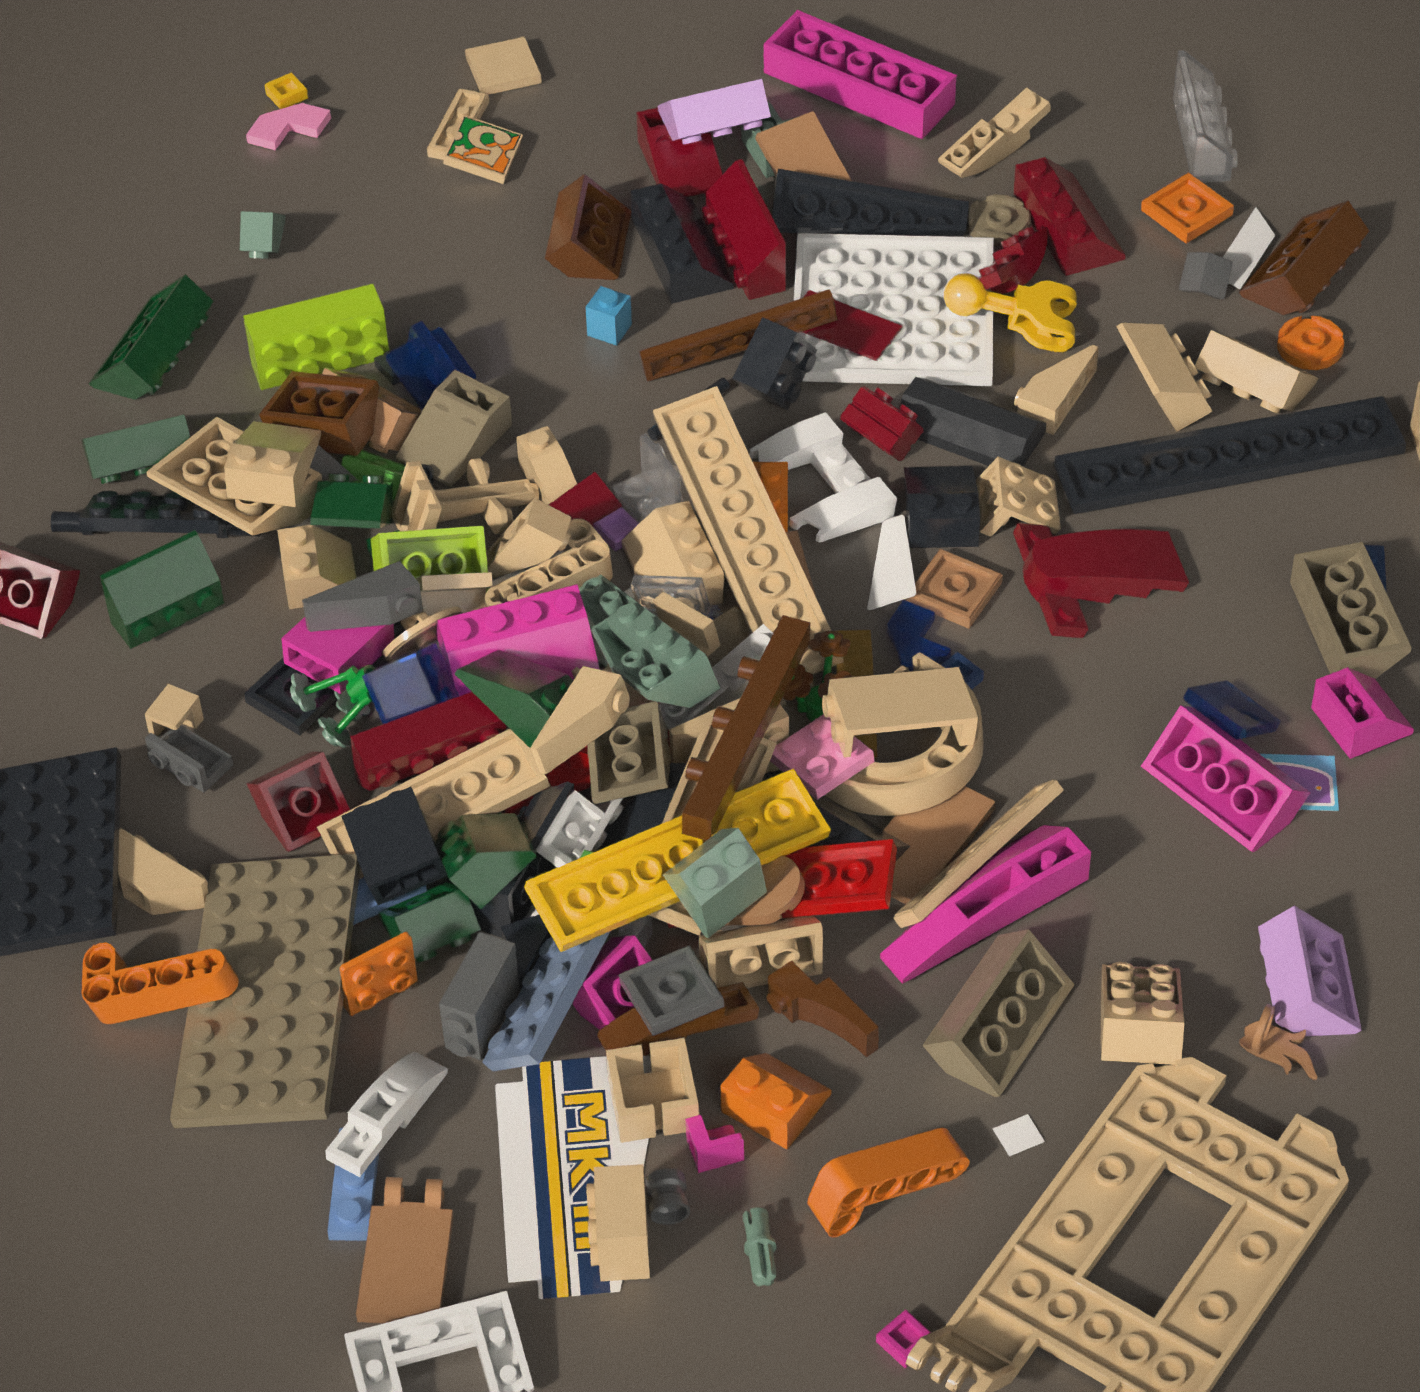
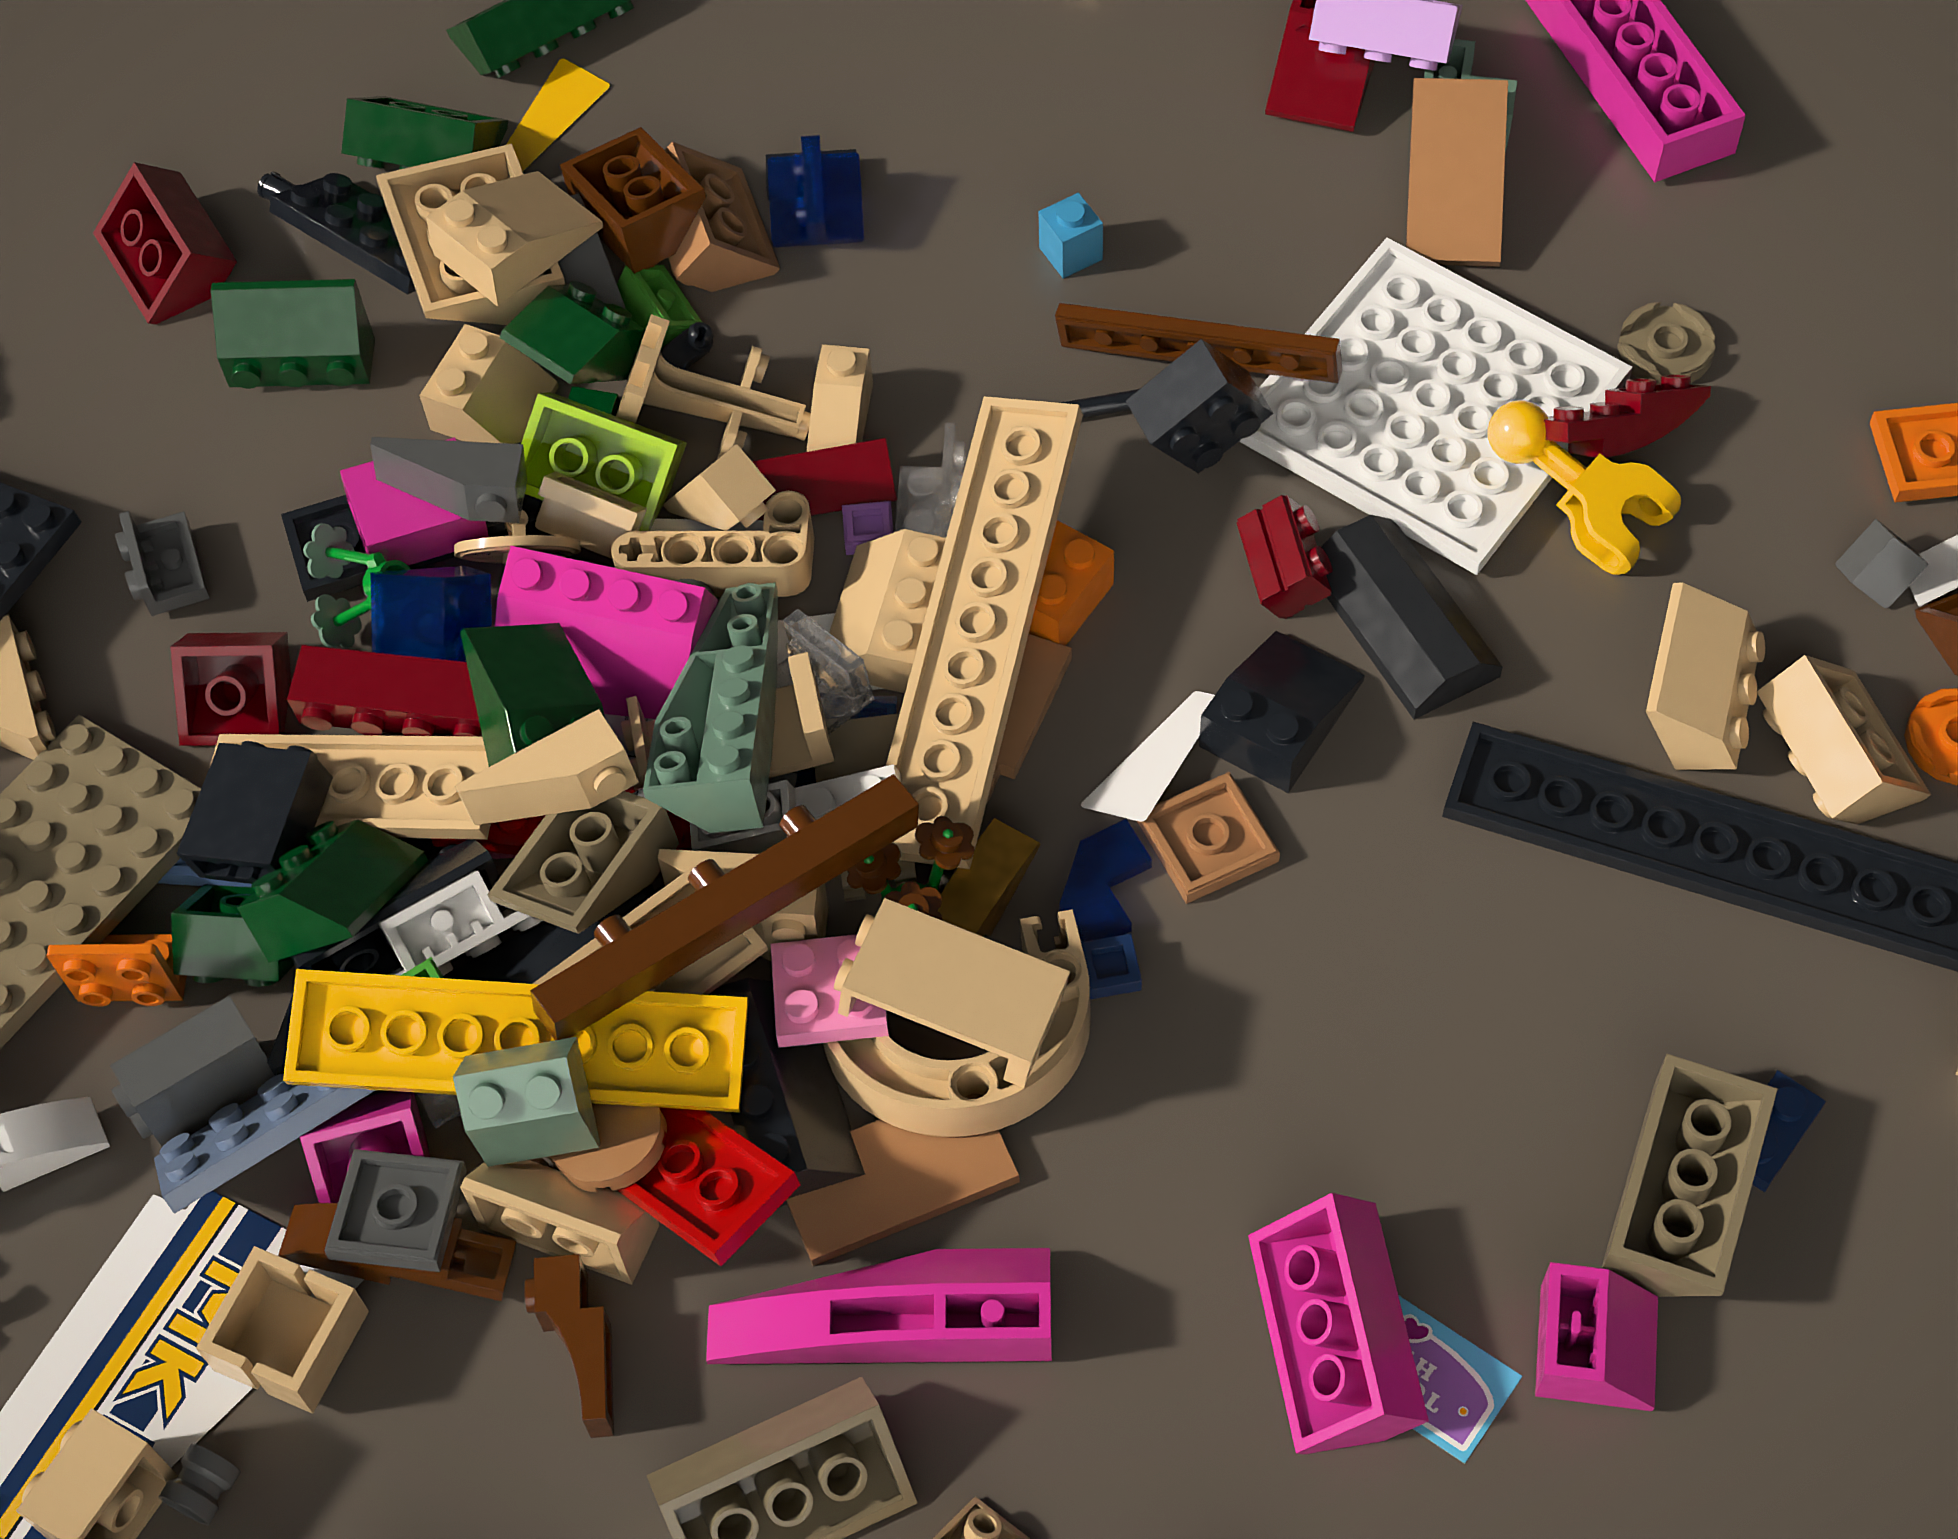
camera: 35 degrees right, 10 degrees up
tan panel [145,684,204,736] -> none
lime brick [243,284,389,390] -> none
dark tan slope [396,370,512,487] -> none
reddish brown slope [545,174,631,280] -> none
black slope [631,183,734,304] -> none
dark pink panel [685,1115,744,1173] -> none
dark red slope [702,159,786,300] -> none
orange slope [720,1053,832,1150] -> none
white wedge [749,412,897,543] -> none
black wing [771,169,969,236] -> none
dark red piece [802,290,902,361] -> none
tan tile [893,780,1064,928] -> none
tan slope [938,87,1051,178] -> none
tan bracket [976,457,1061,537] -> none
dark red slope [1013,523,1189,638] -> none
dark red slope [1014,157,1126,276] -> none
tan slope [1014,345,1099,435] -> none
clear blue tile [1183,680,1281,740] -> none
none -> yellow sticker [506,59,610,171]

